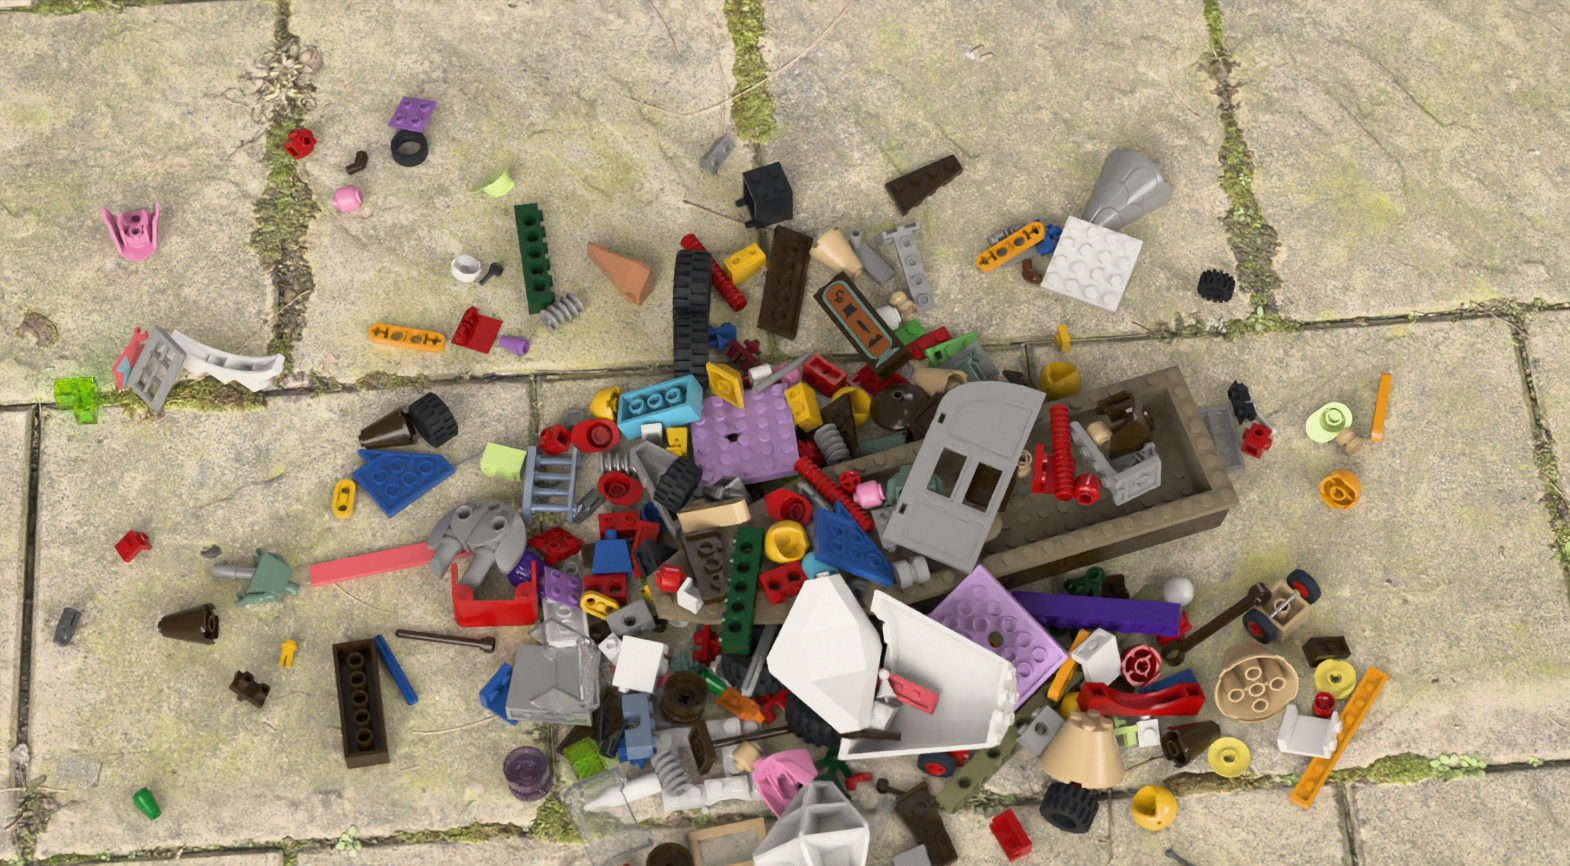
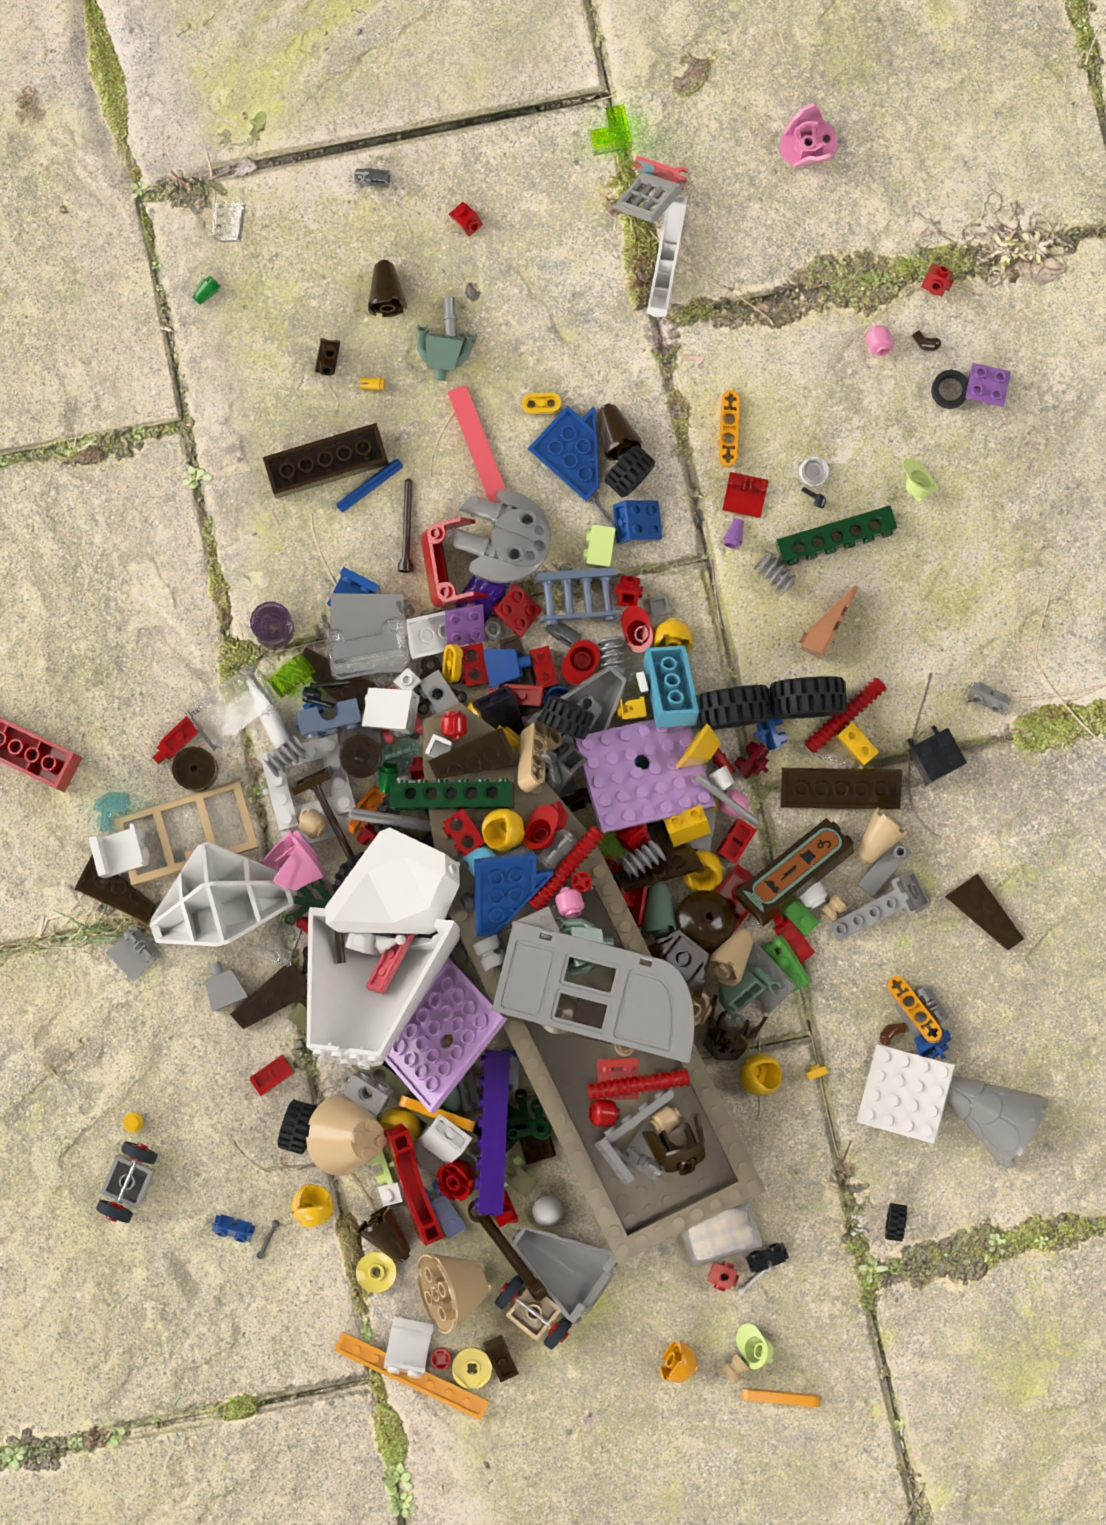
camera: 85 degrees right, 25 degrees up
none -> light grey cone [512,1227,619,1324]
none -> blue bracket [613,500,662,544]

